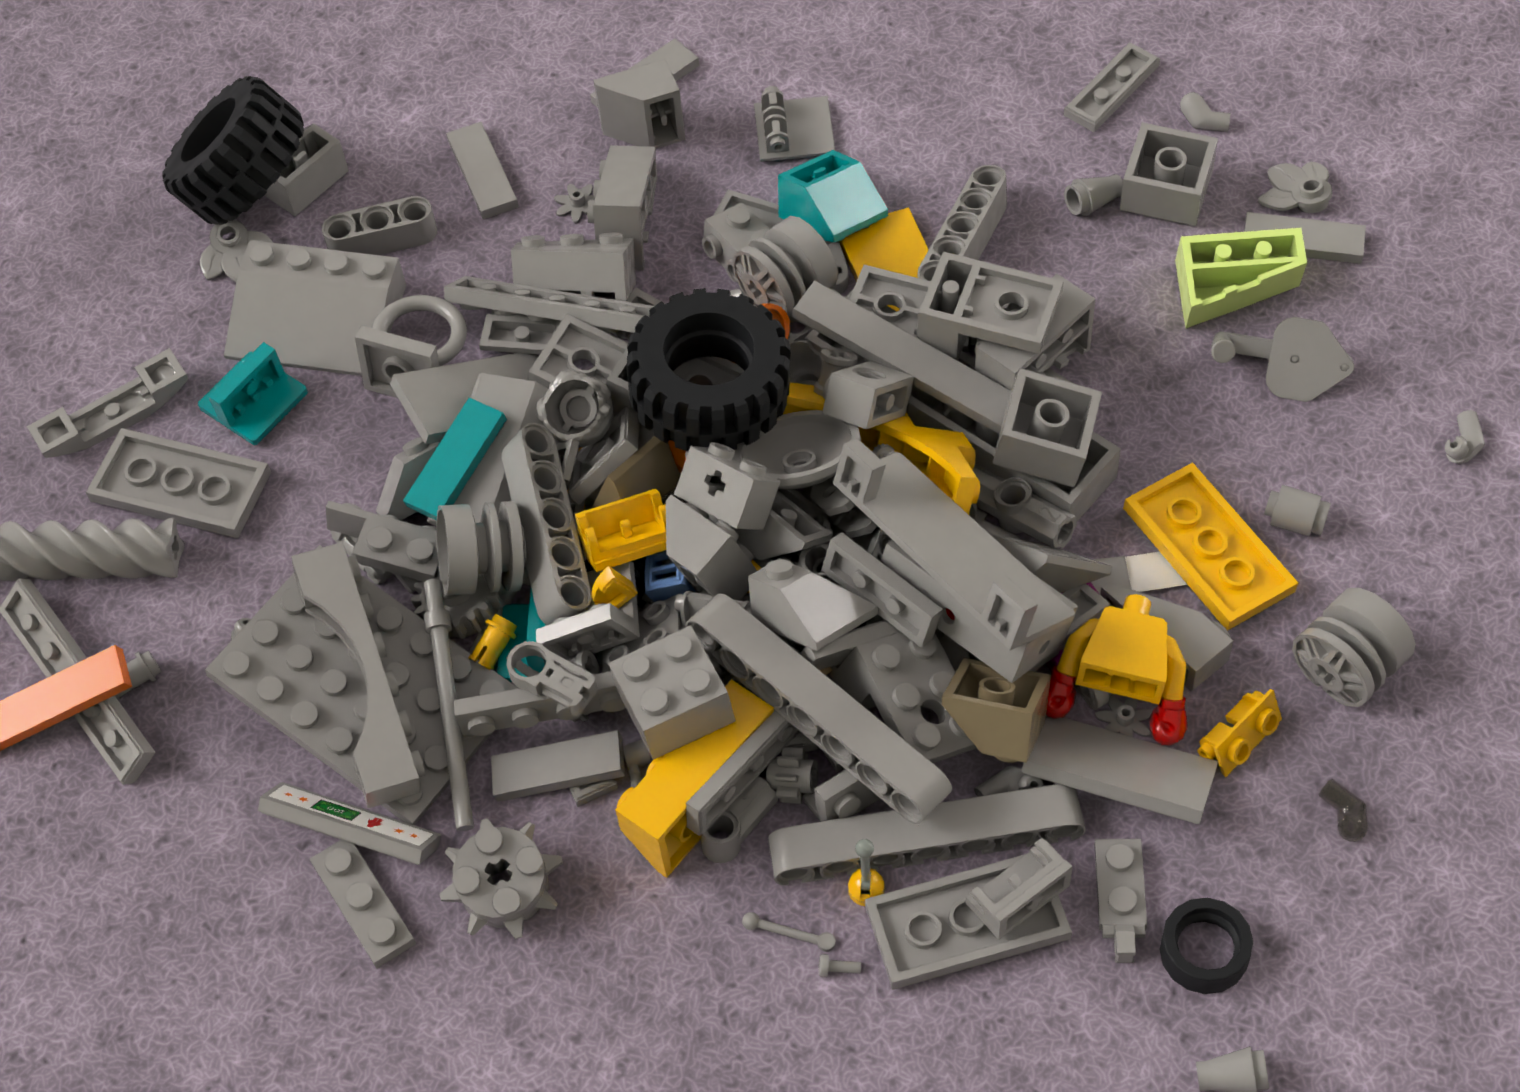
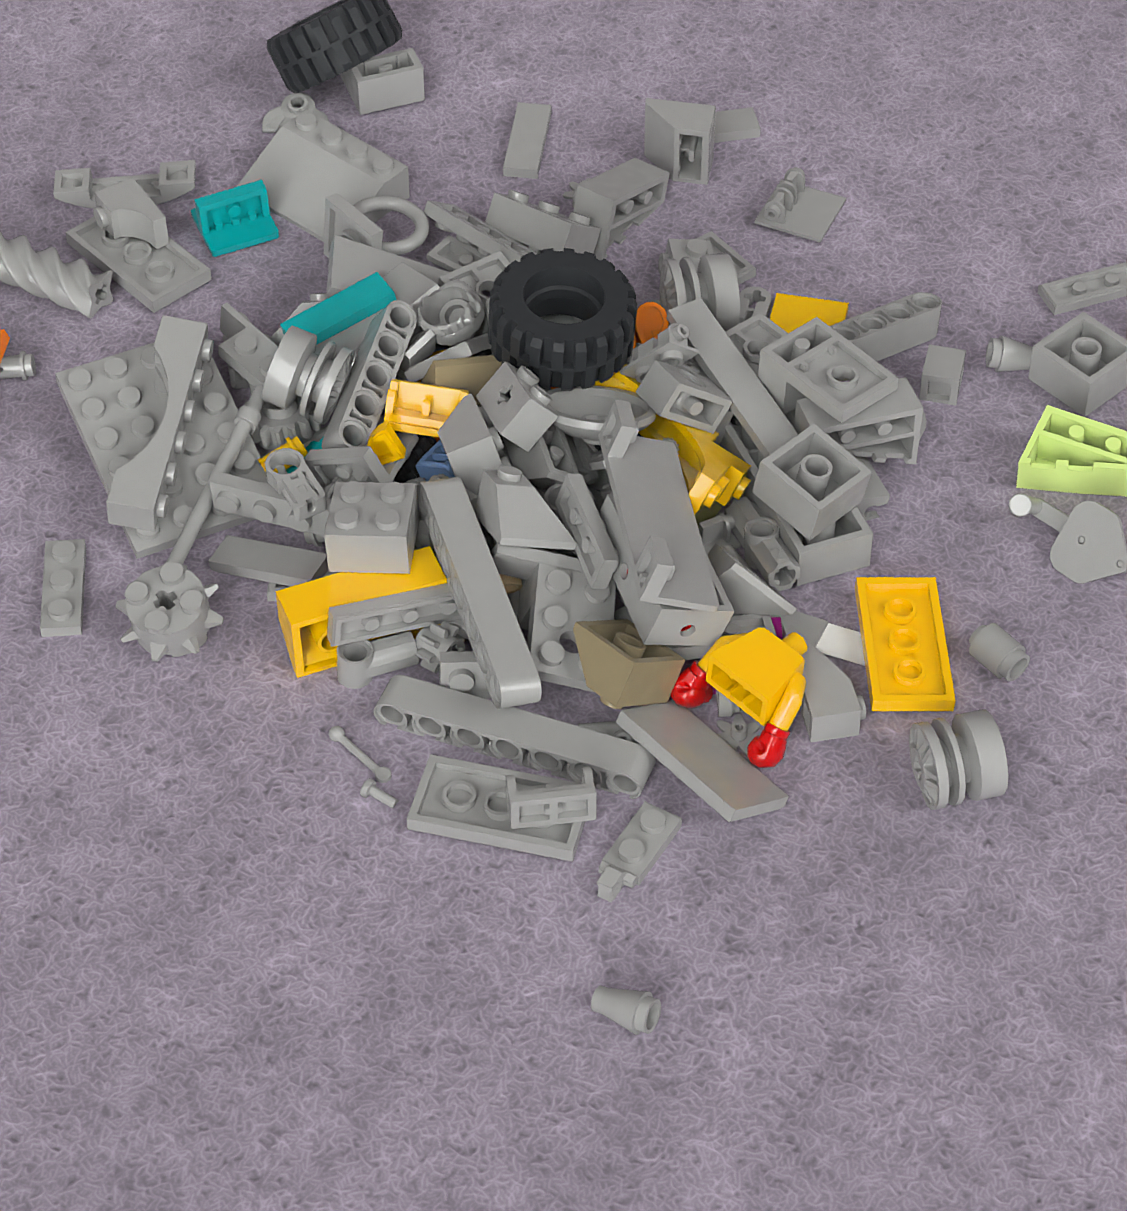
camera: 25 degrees right, 10 degrees down
light grey tile [258,782,441,865] -> none
light grey beam [322,196,437,255] -> none
teal slope [778,150,888,243] -> none
hinge [848,839,885,906] -> none
black tyre [1159,897,1253,994] -> none
yellow hinge [1197,689,1282,777] -> none
clear smoke arm [1319,778,1368,842] -> none
none -> light grey arch [93,177,169,249]
none -> light grey hinge [620,323,699,383]
none -> light grey brick [919,344,966,406]

